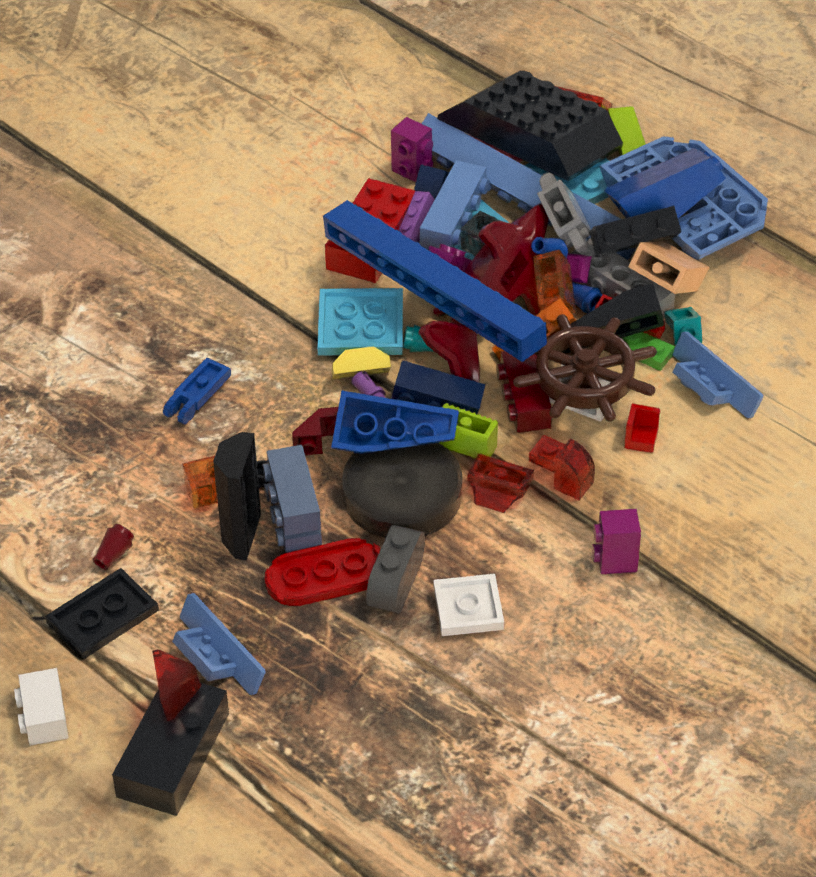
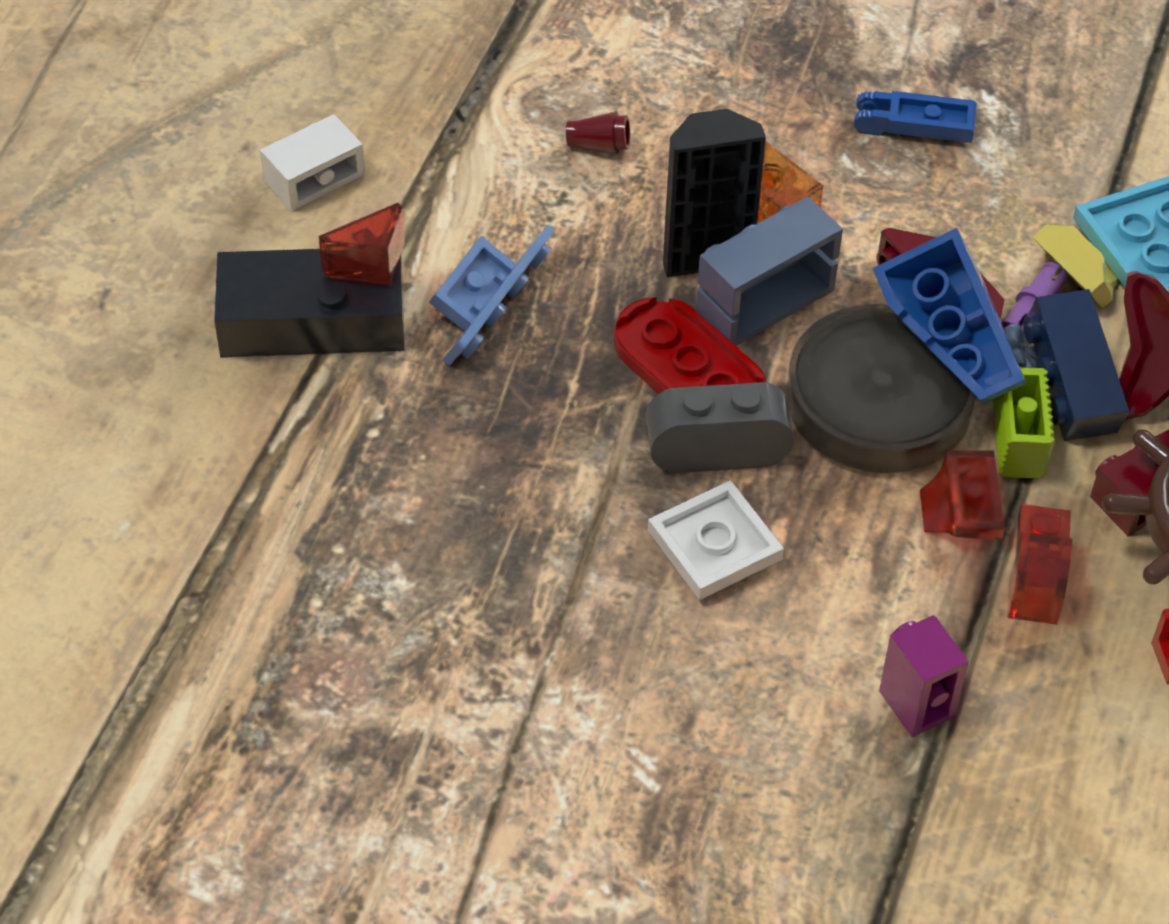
camera: 65 degrees right, 5 degrees up
black tile [45,568,159,660] -> none

